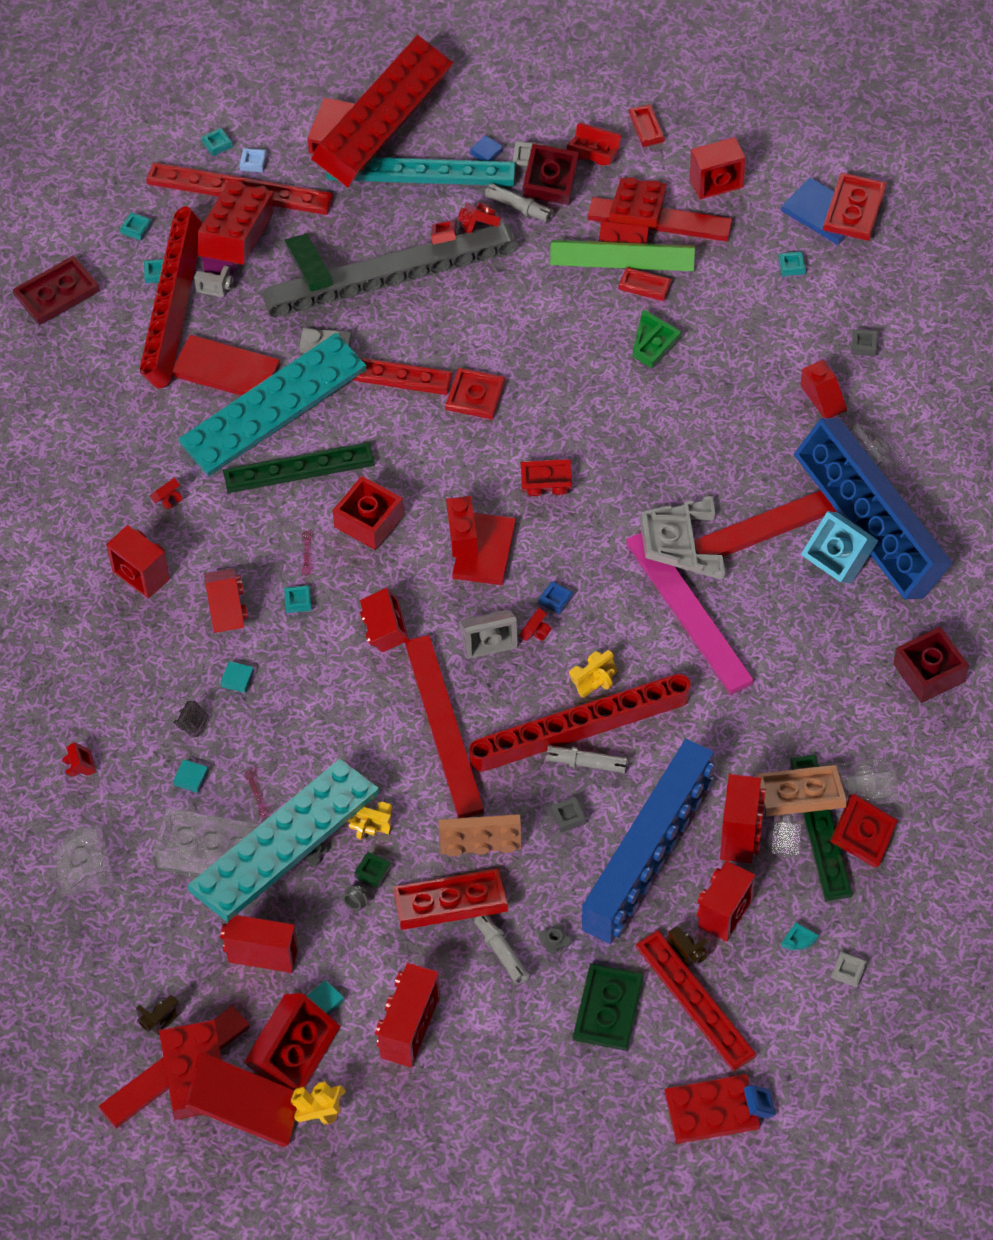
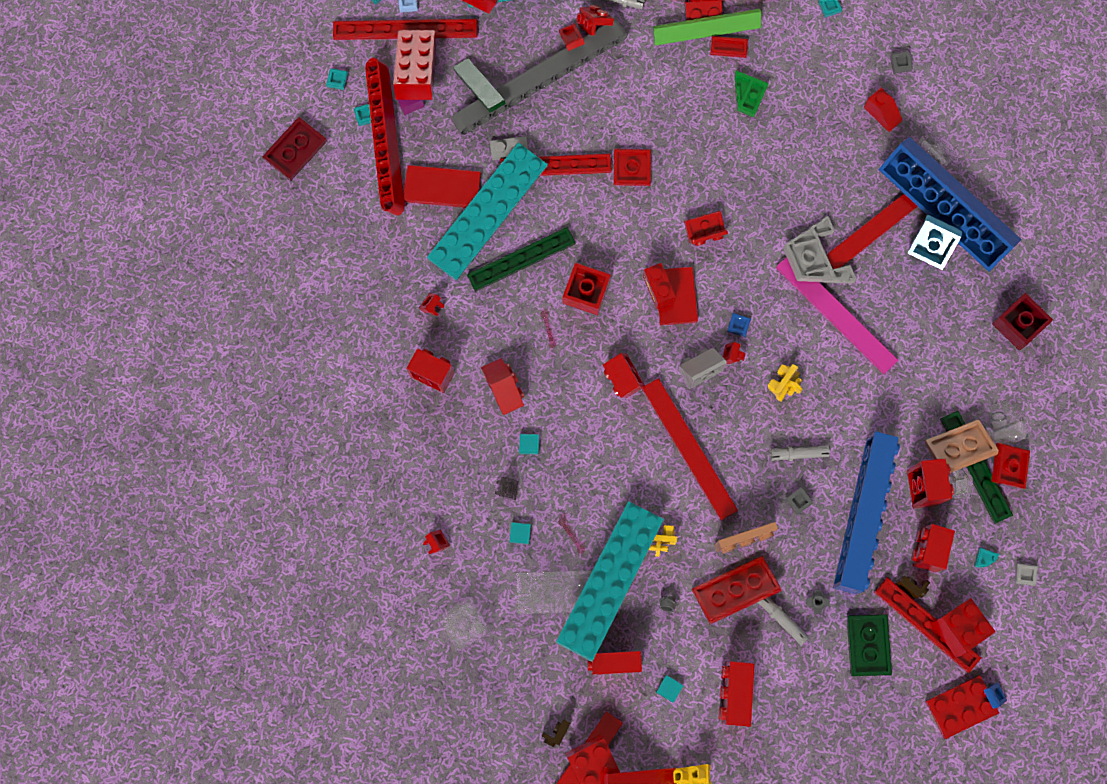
camera: 15 degrees left, 20 degrees up
light grey bracket [194,265,233,298] -> none
red slope [243,993,340,1091] -> none
teal tile [284,585,312,613] -> none
dark green plate [354,851,391,888] -> none
red beam [469,674,691,772] -> none
none -> red brick [932,598,996,658]

